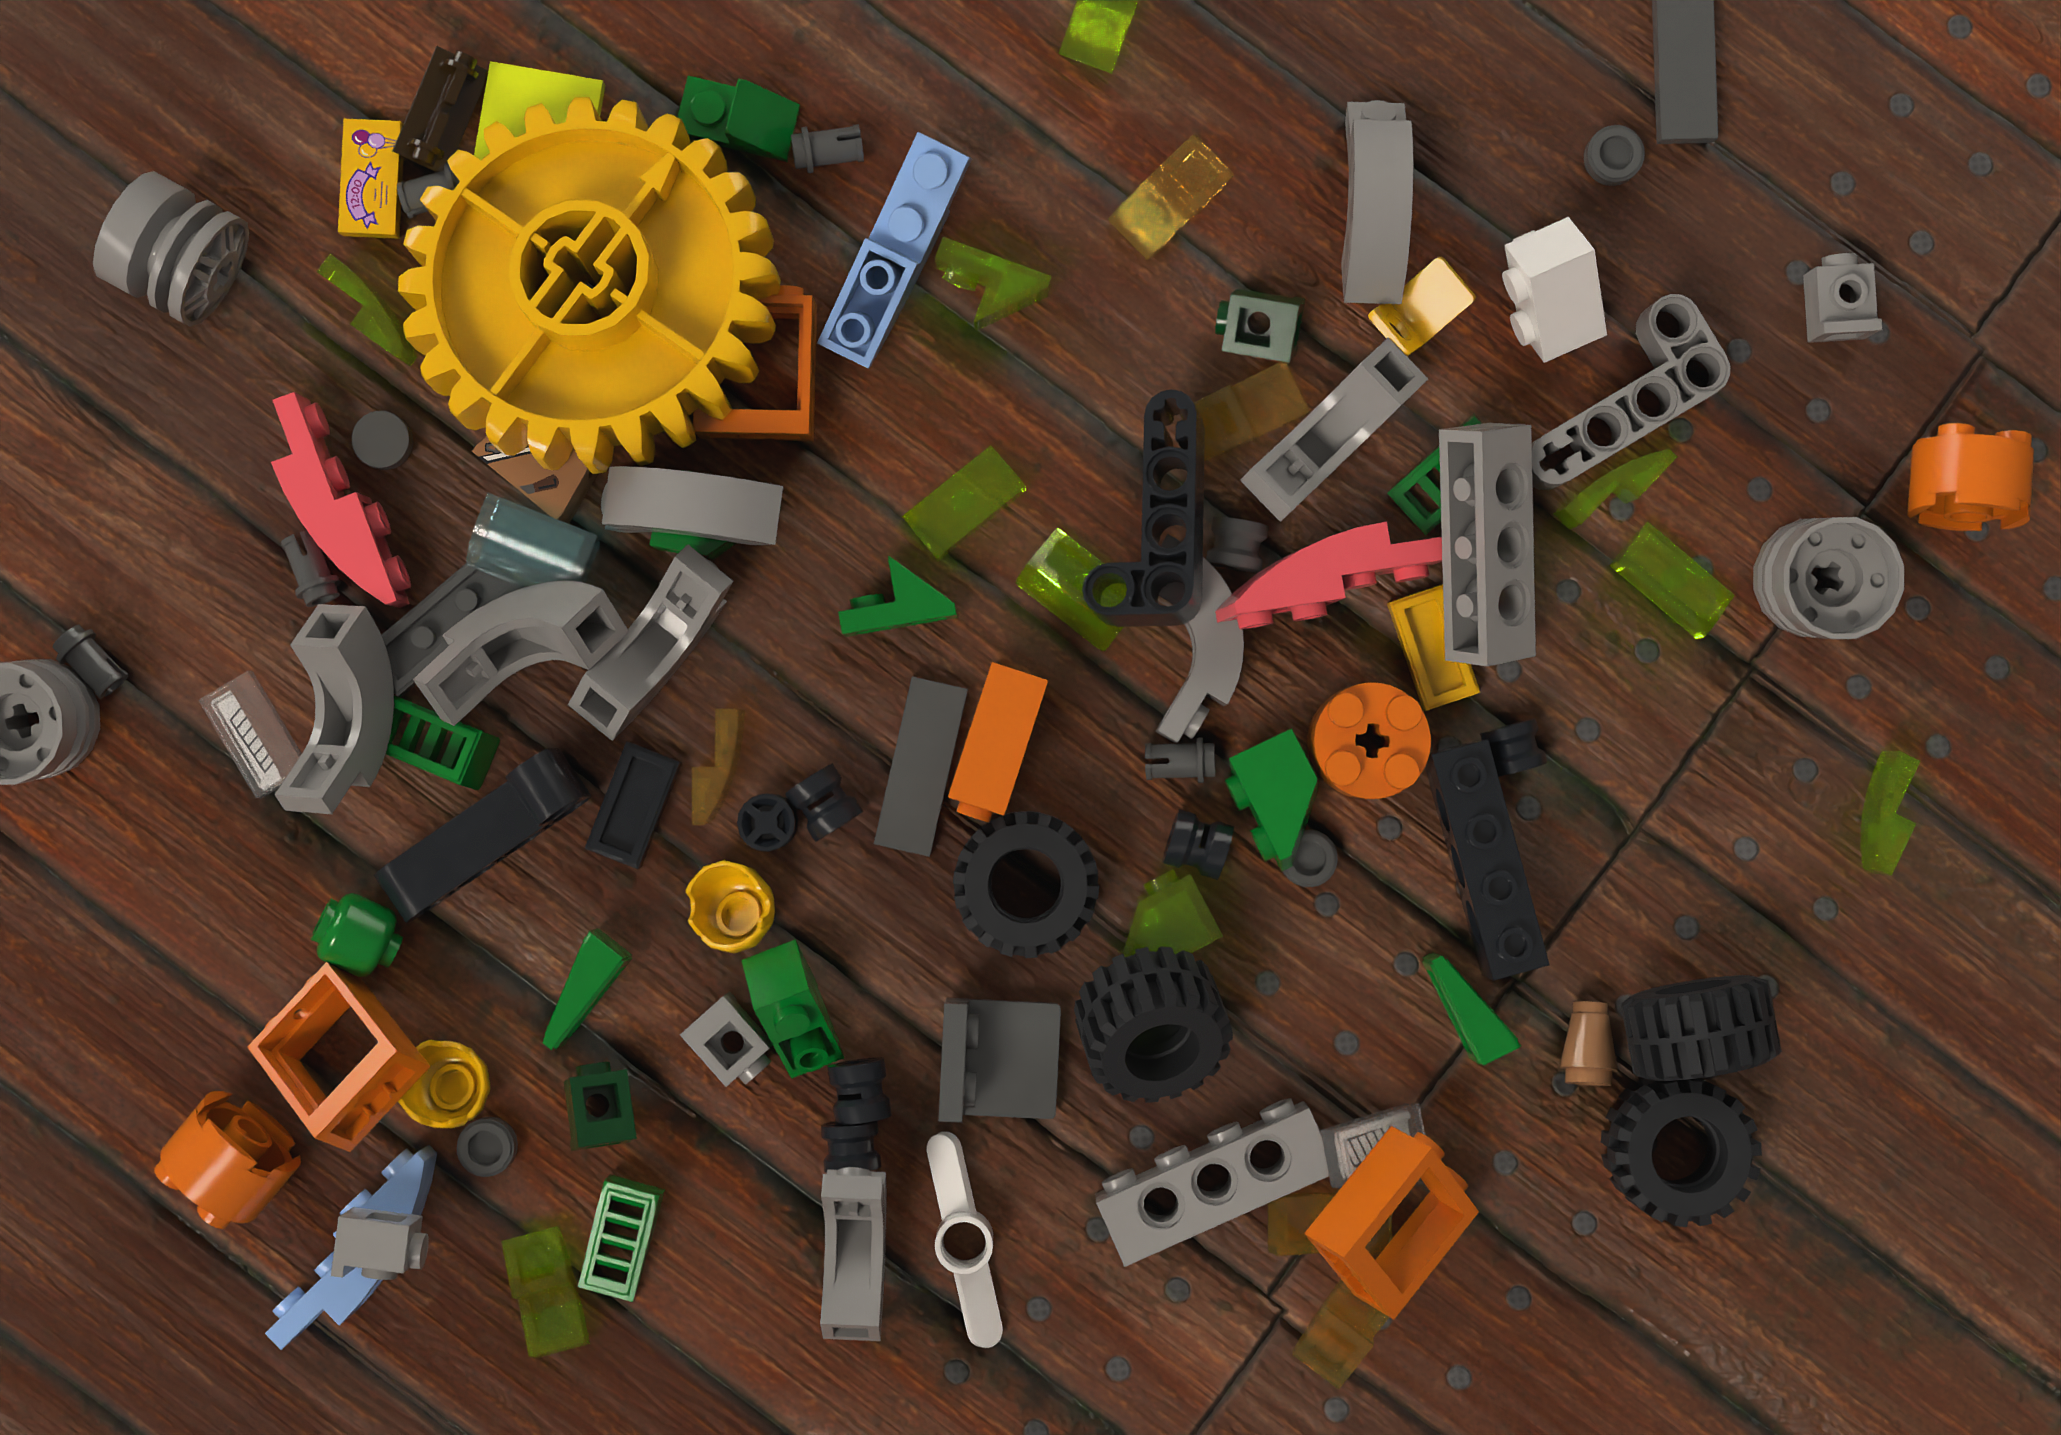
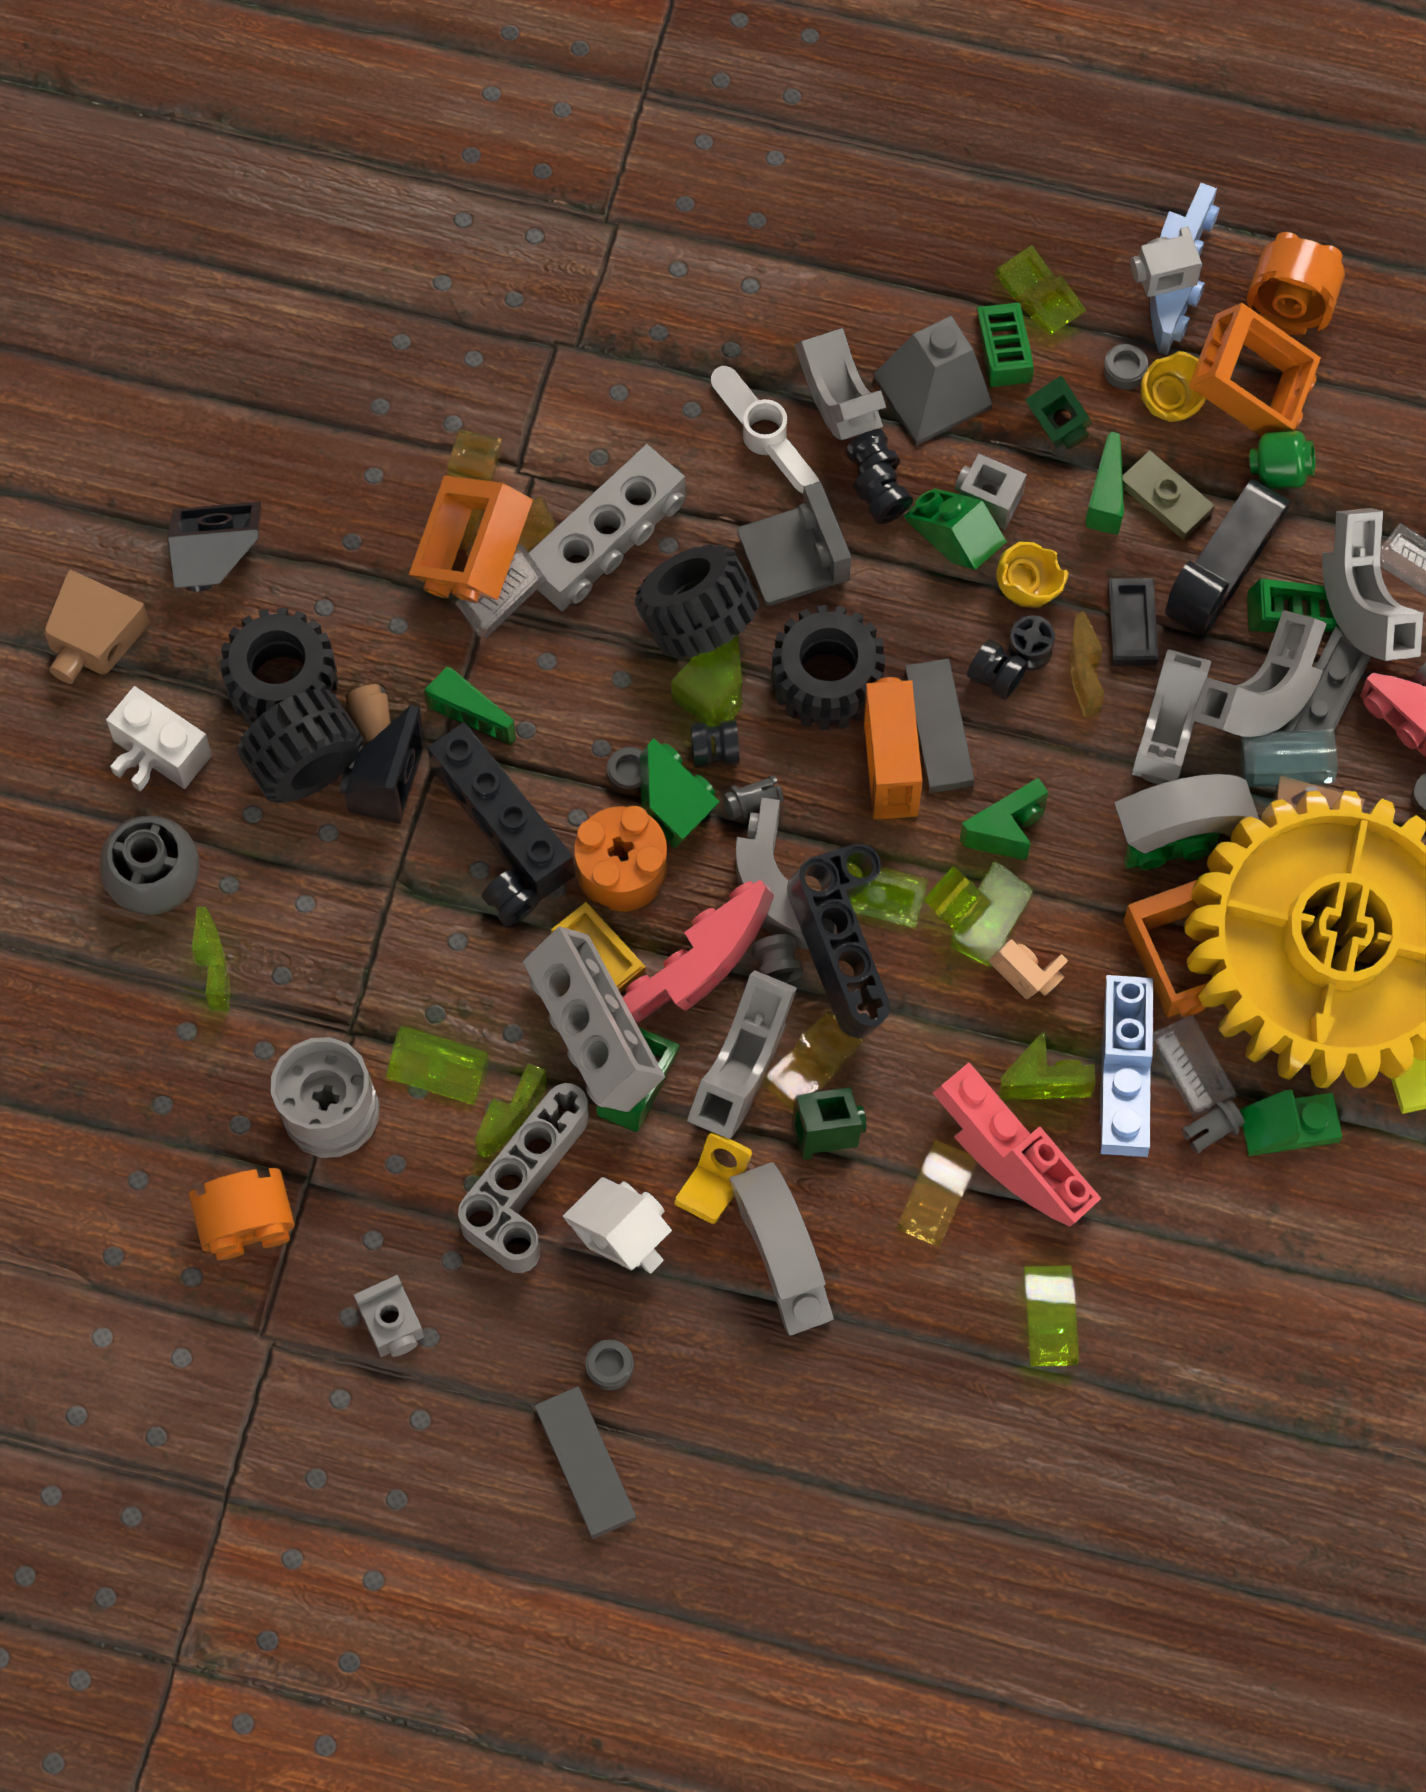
camera: 160 degrees right, 20 degrees down
none -> medium nougat torso [45,569,150,684]
none -> dark grey wheel [99,816,199,915]
none -> white brick [106,686,212,791]
none -> slope [168,501,262,592]
none -> black slope [340,705,426,824]
none -> dark grey slope [873,316,992,446]
none -> clear neon green slope [923,866,993,938]
none -> coral slope [933,1062,1102,1227]
none -> light nougat bracket [988,939,1068,1000]
none -> olive plate [1122,450,1215,540]
none -> clear tile [1153,1014,1236,1118]

